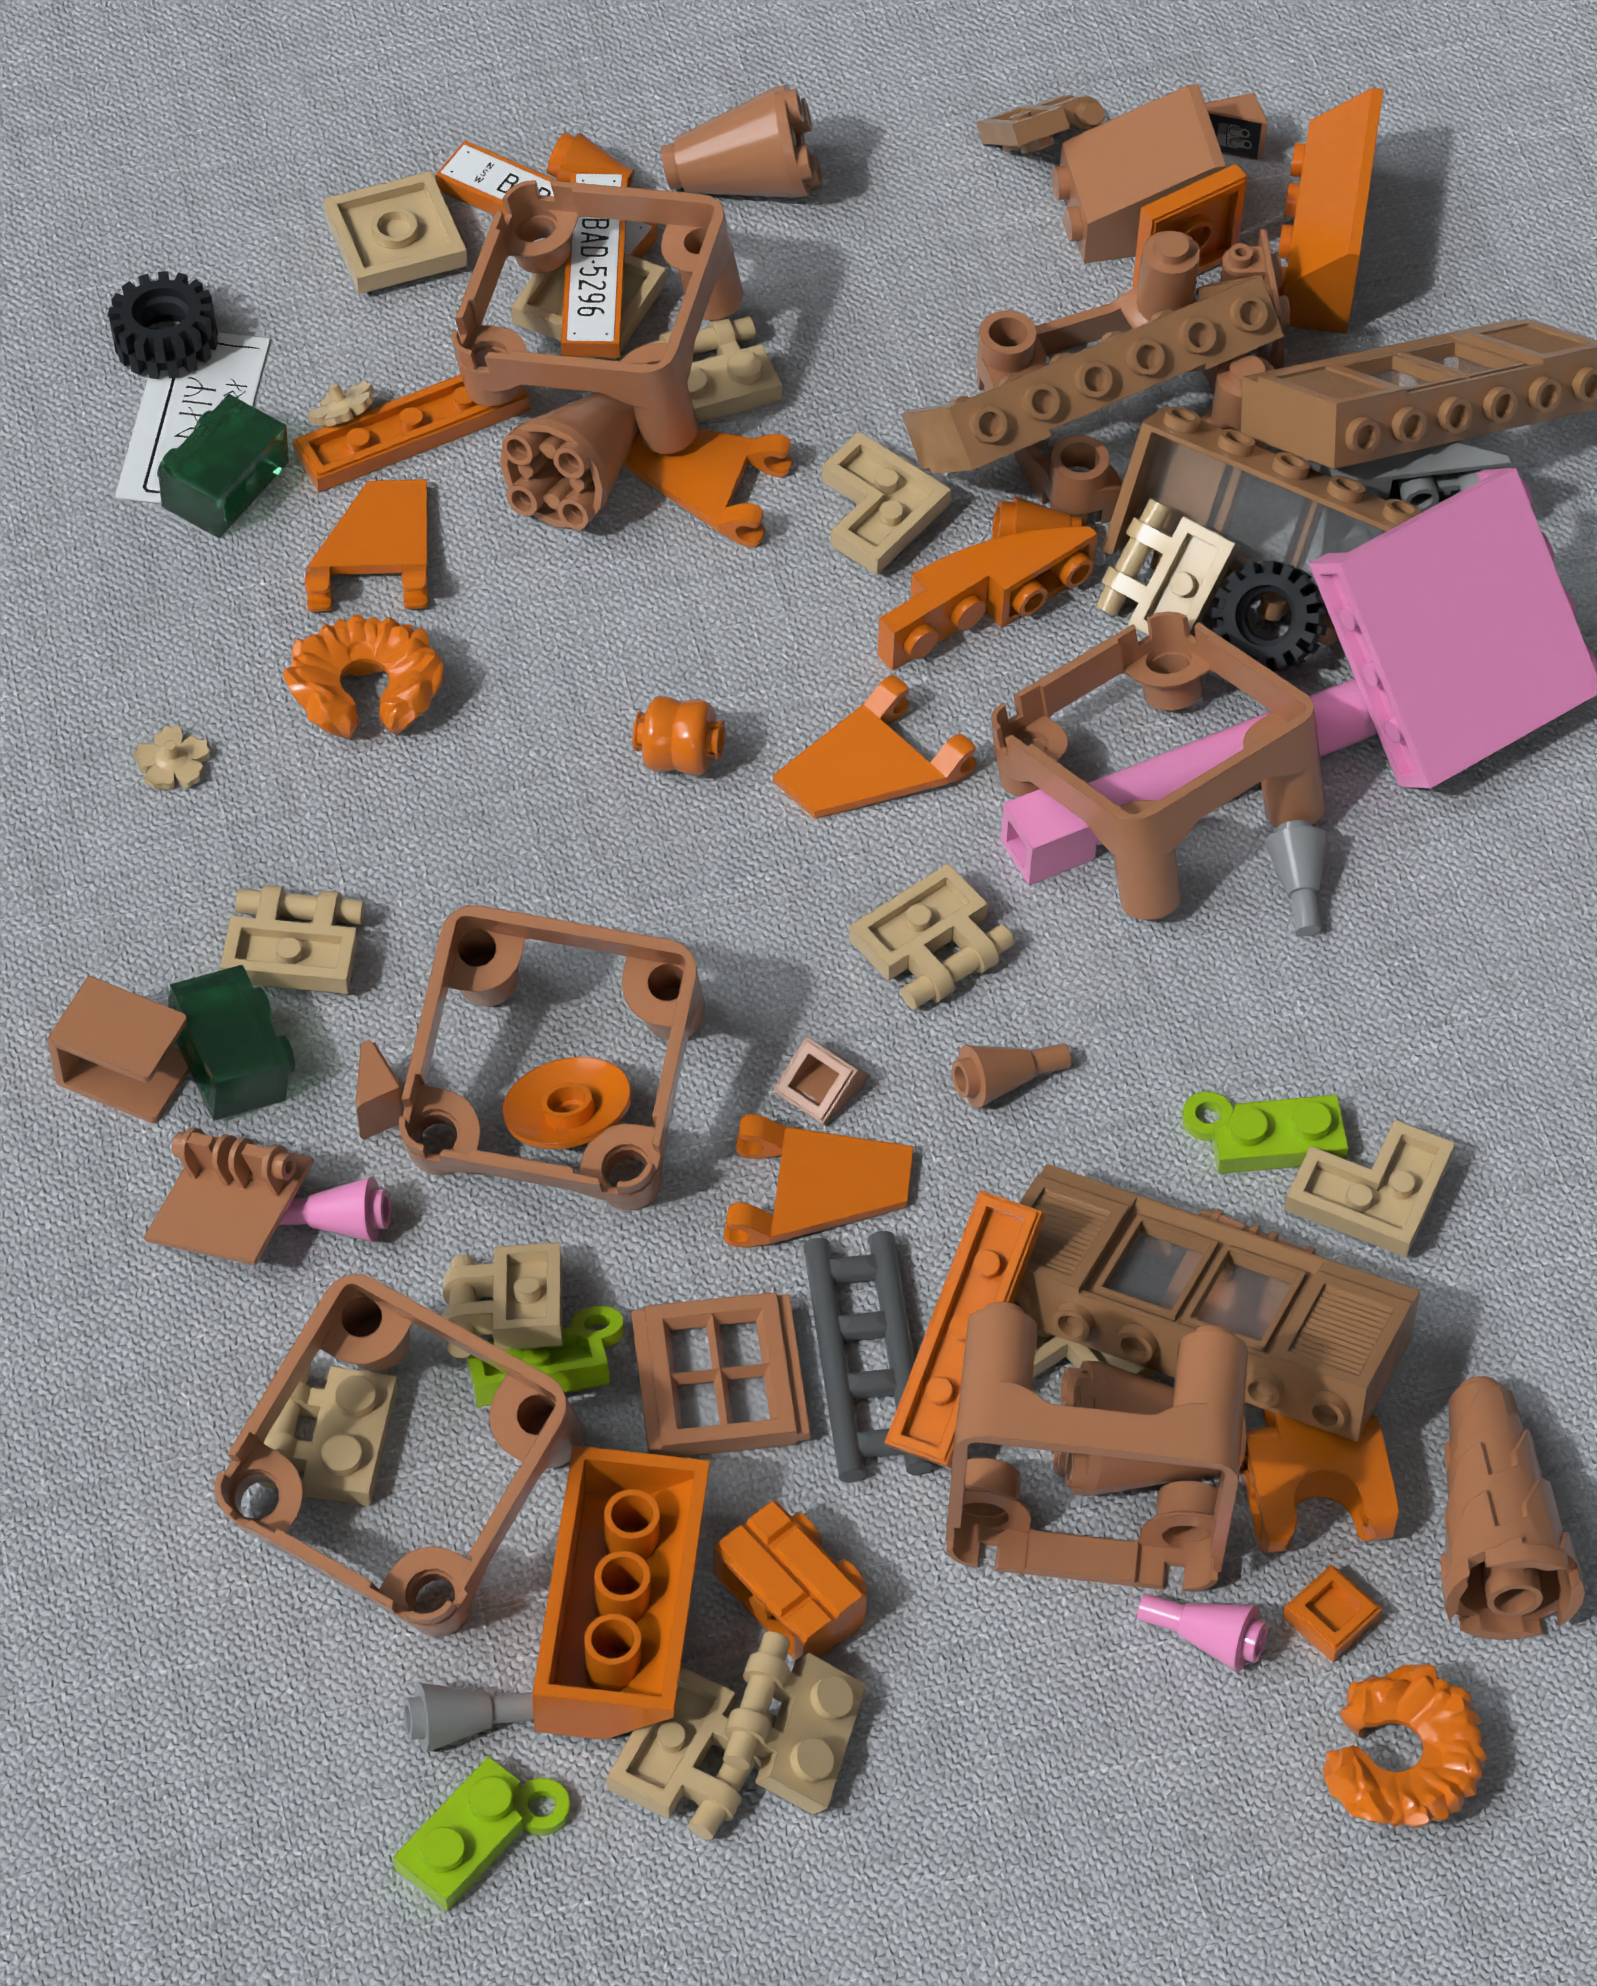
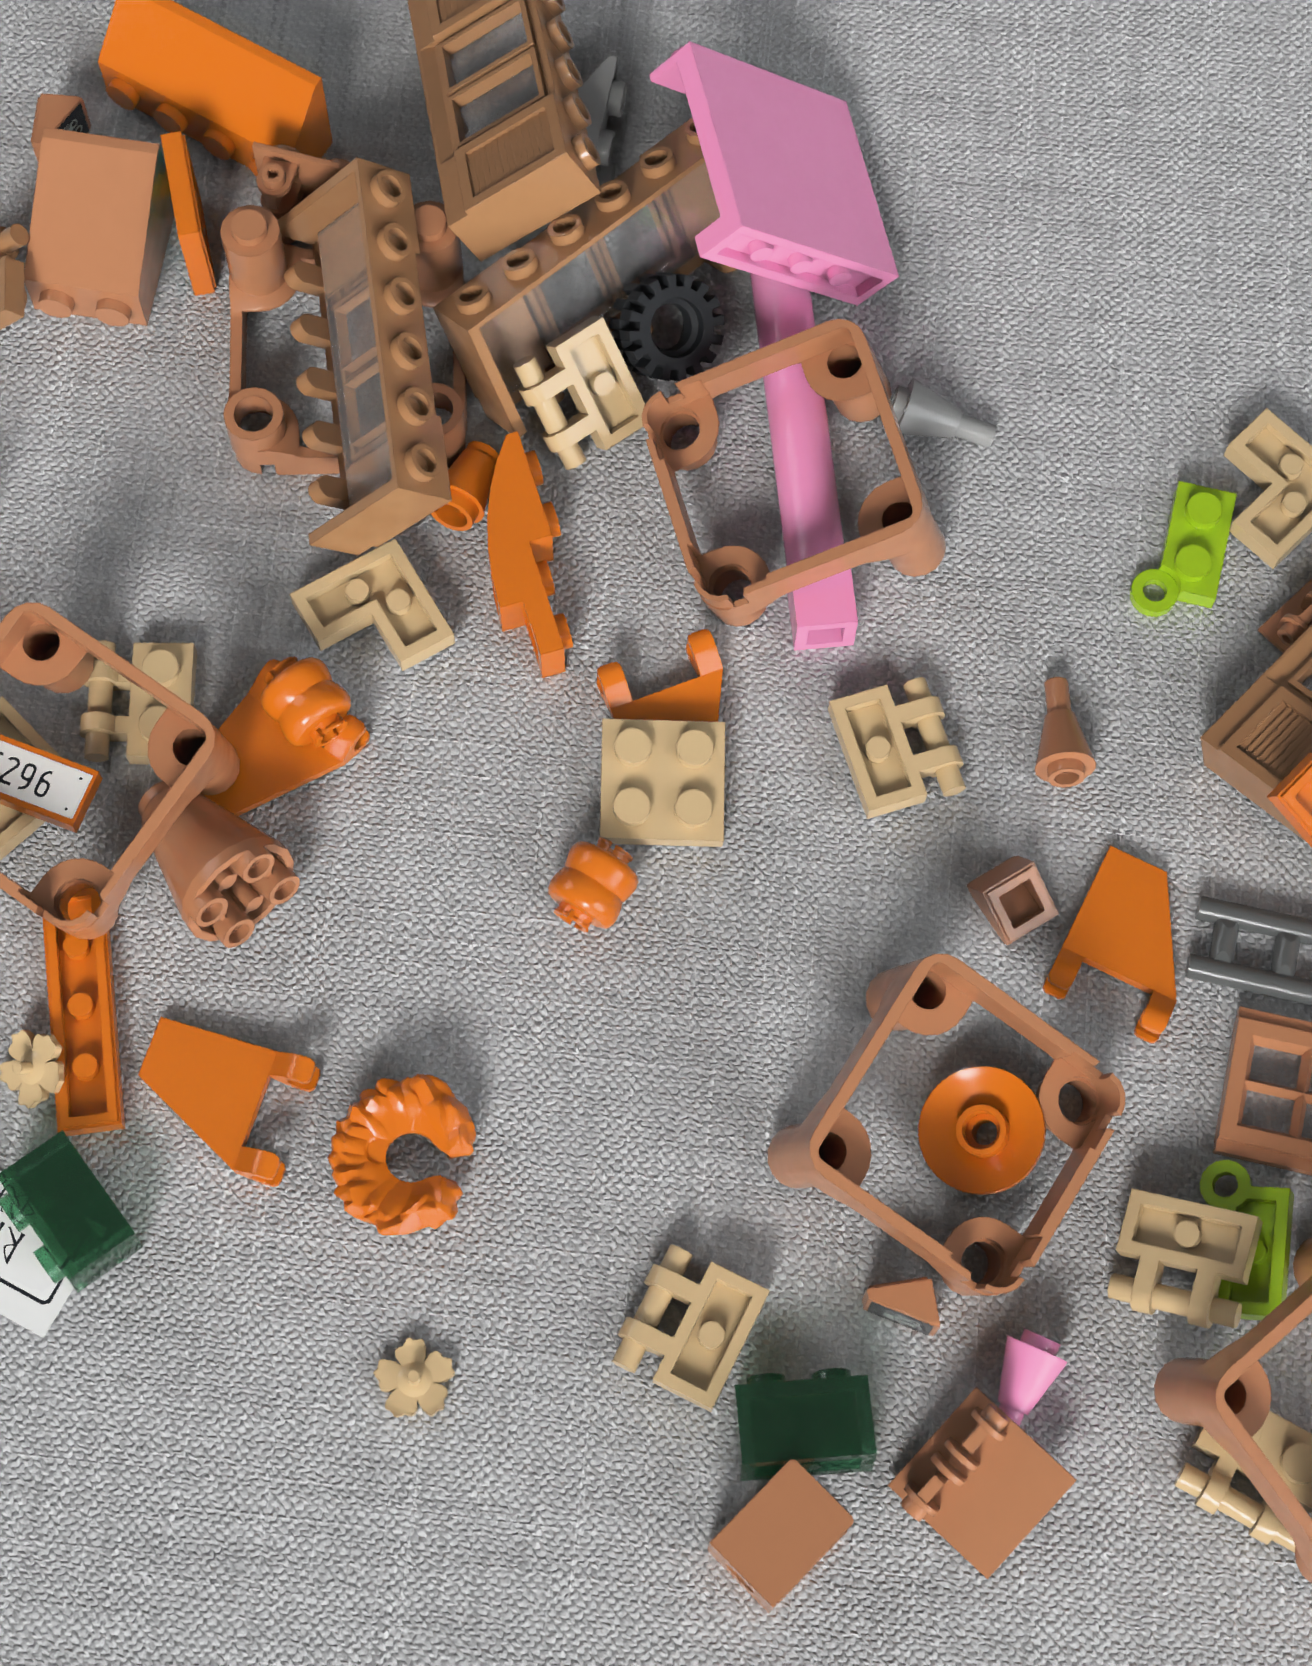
camera: 70 degrees left, 15 degrees up
none -> orange piece [260,656,351,747]
none -> tan plate [599,719,725,847]

